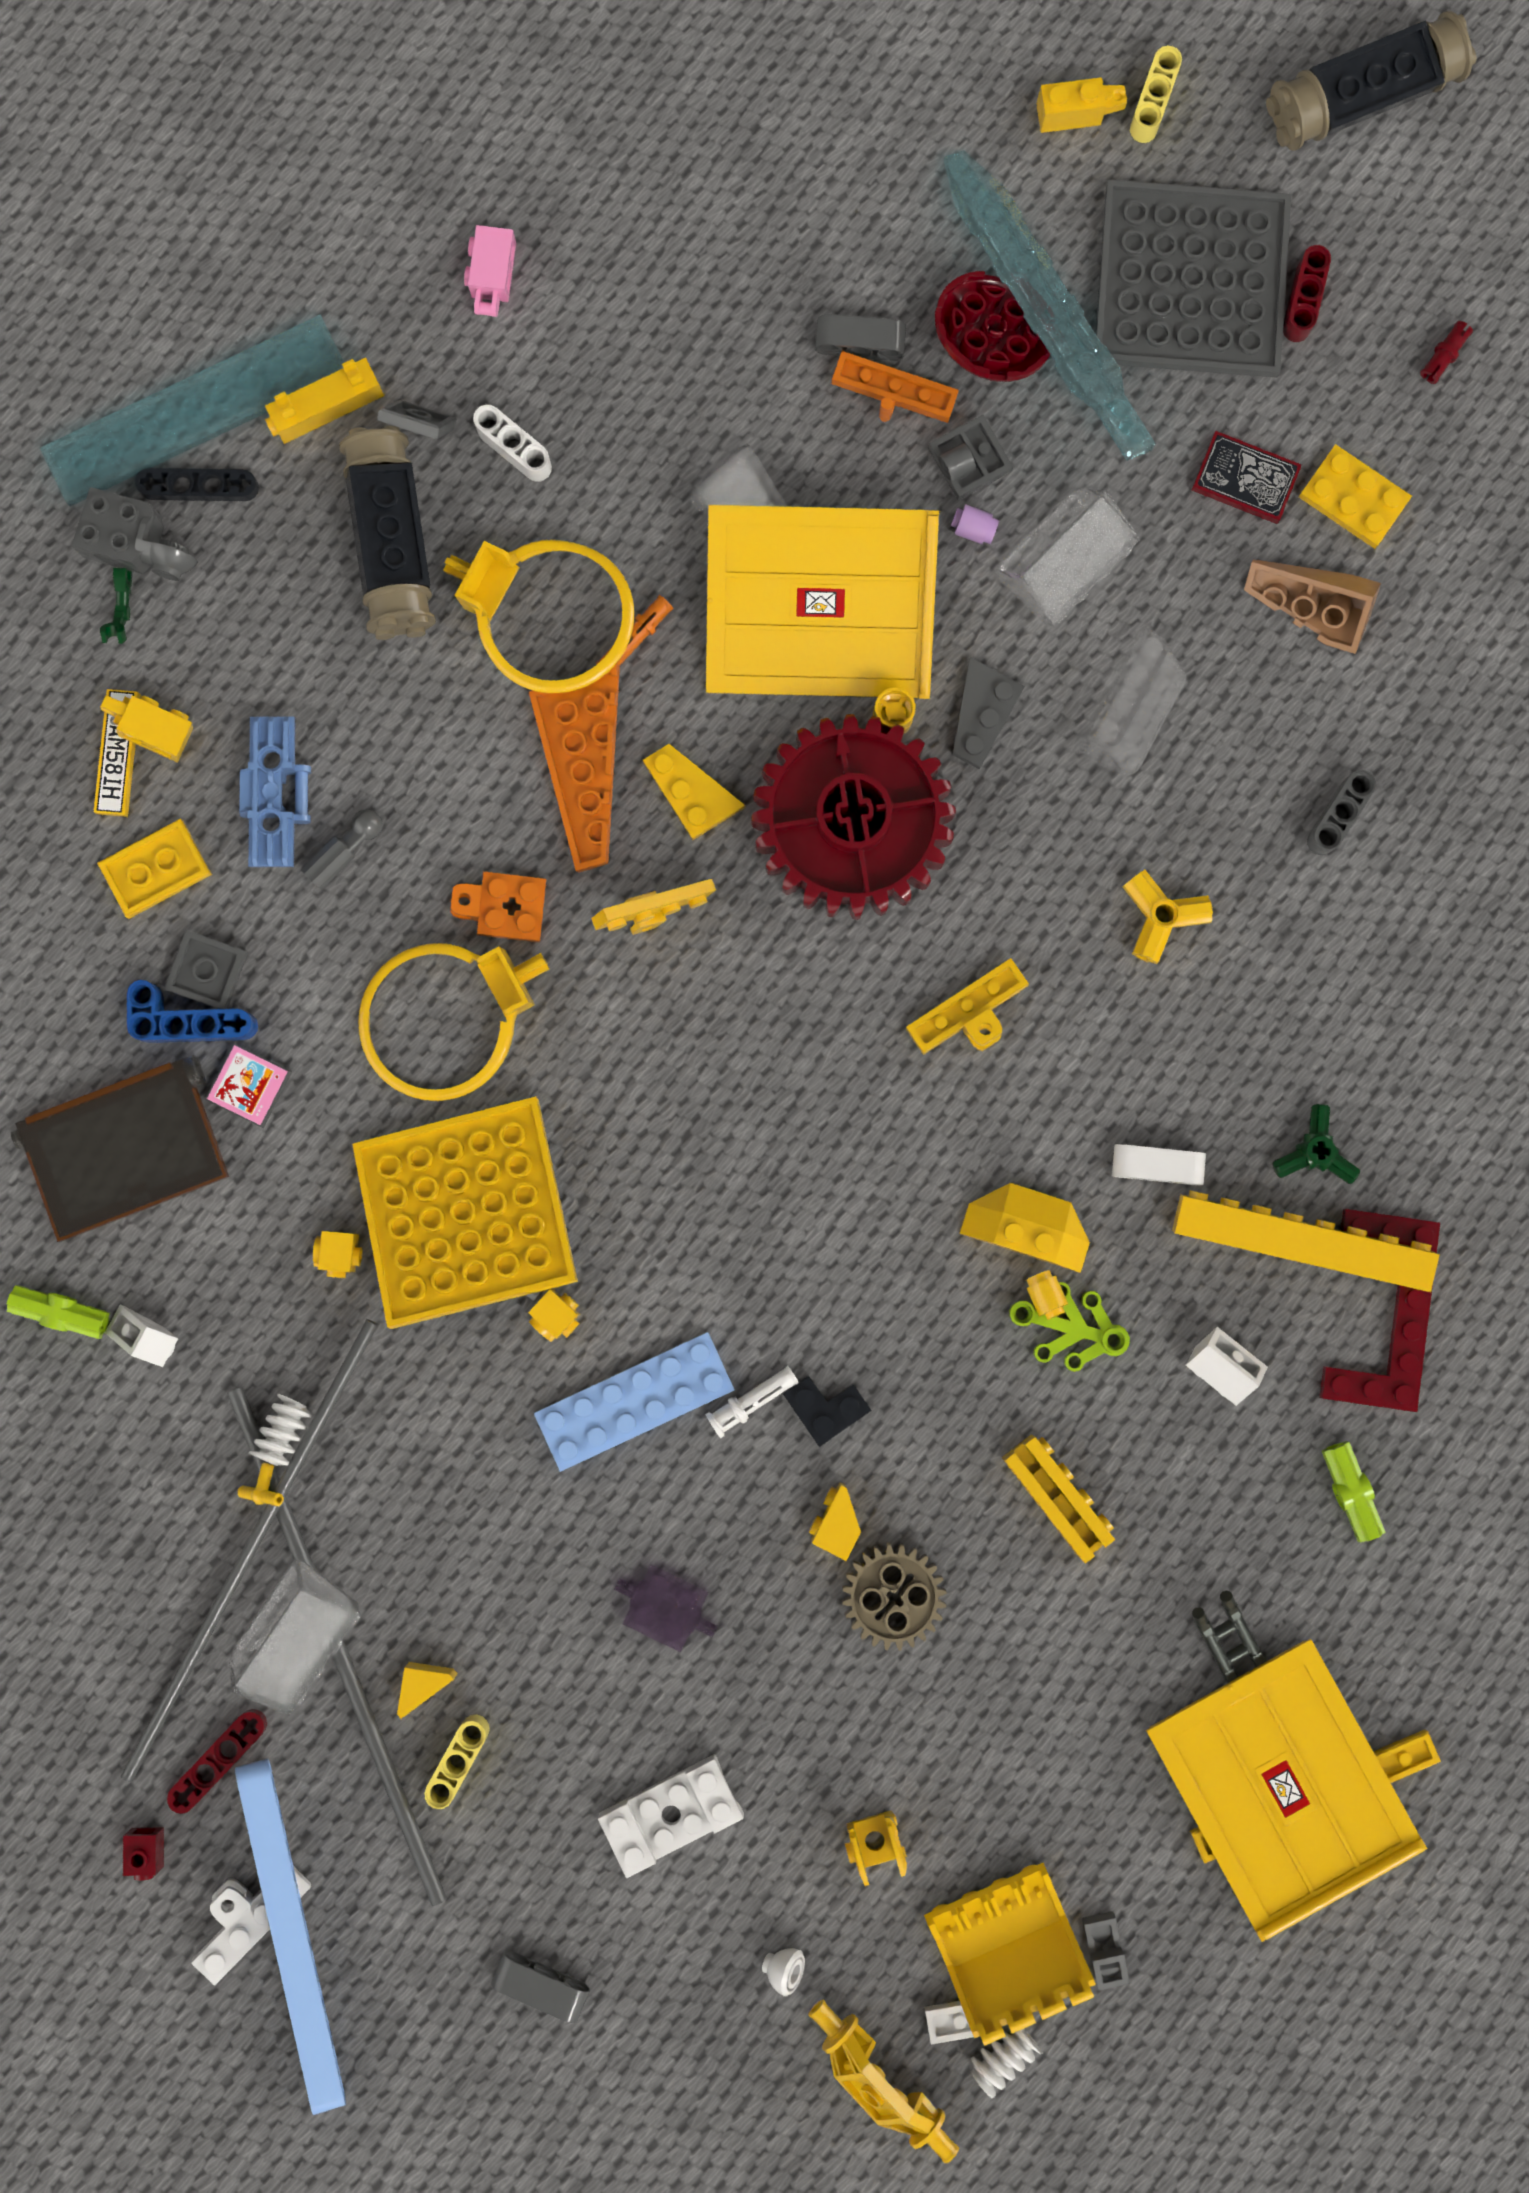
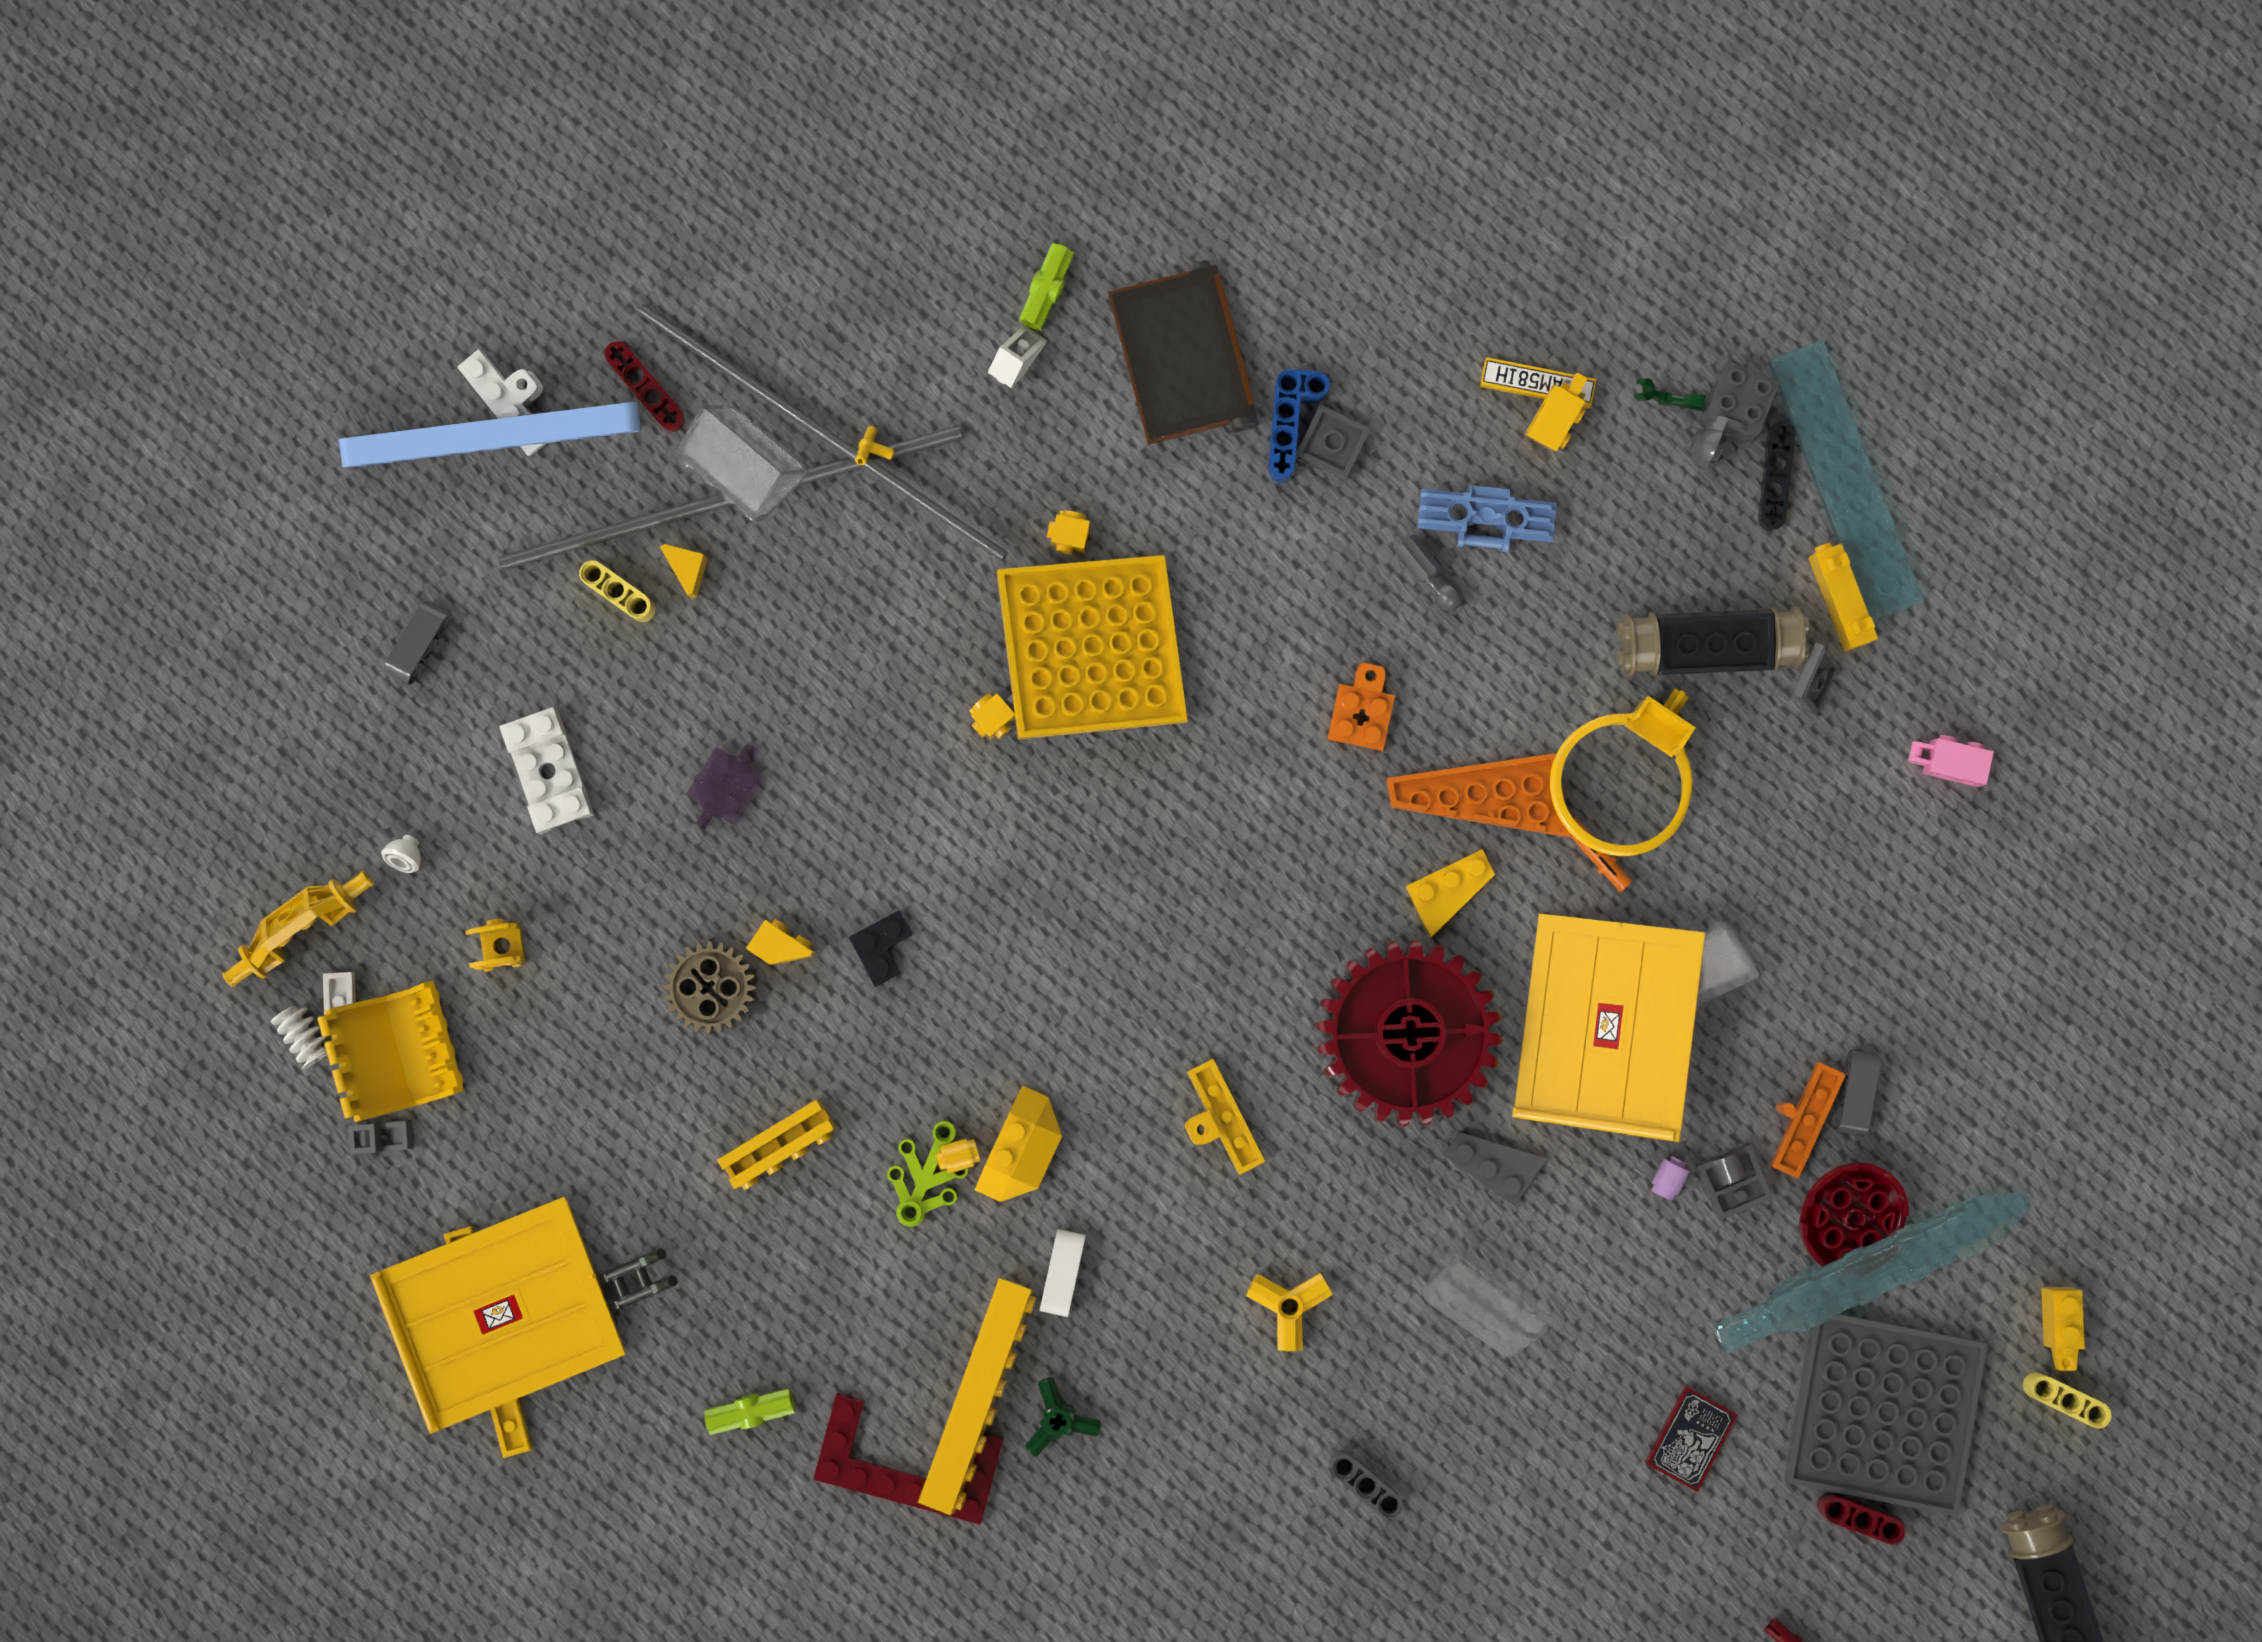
camera: 100 degrees right, 0 degrees up
yellow tile [97,818,212,919] -> none
dark red brick [123,1827,164,1881] -> none
tile [205,1043,292,1128] -> none
white piece [249,1394,313,1466] -> none
yellow brick [358,943,550,1101] -> none
white beam [473,405,552,482] -> none
light blue plate [534,1332,735,1472] -> none
yellow plate [591,879,716,935] -> none
white pin [705,1366,799,1439] -> none
yellow wheel [873,687,916,735] -> none
clear windscreen [994,488,1140,626] -> none
white brick [1186,1327,1268,1406] -> none
medium nougat wedge [1244,559,1381,654] -> none
yellow plate [1299,444,1412,549] -> none

